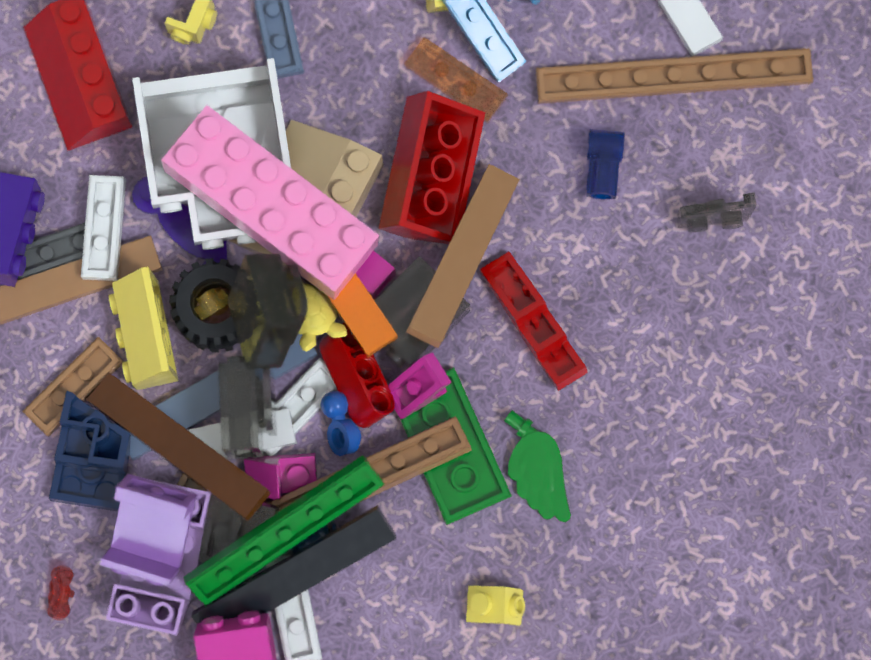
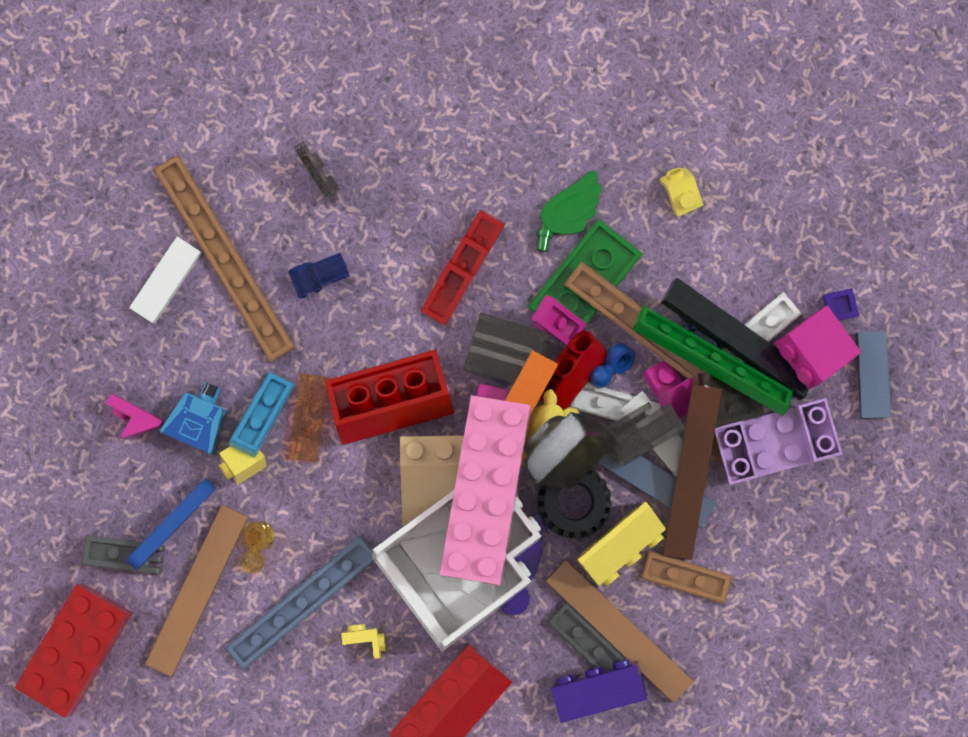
camera: 120 degrees left, 5 degrees up
clear red piece [47,565,75,621] -> none
dark blue slope [49,391,131,512] -> none
white tile [81,175,126,281] -> none
panel [100,474,197,586] -> none
clear yellow plate [194,288,231,321] -> none
medium nougat tile [406,164,520,348] -> none

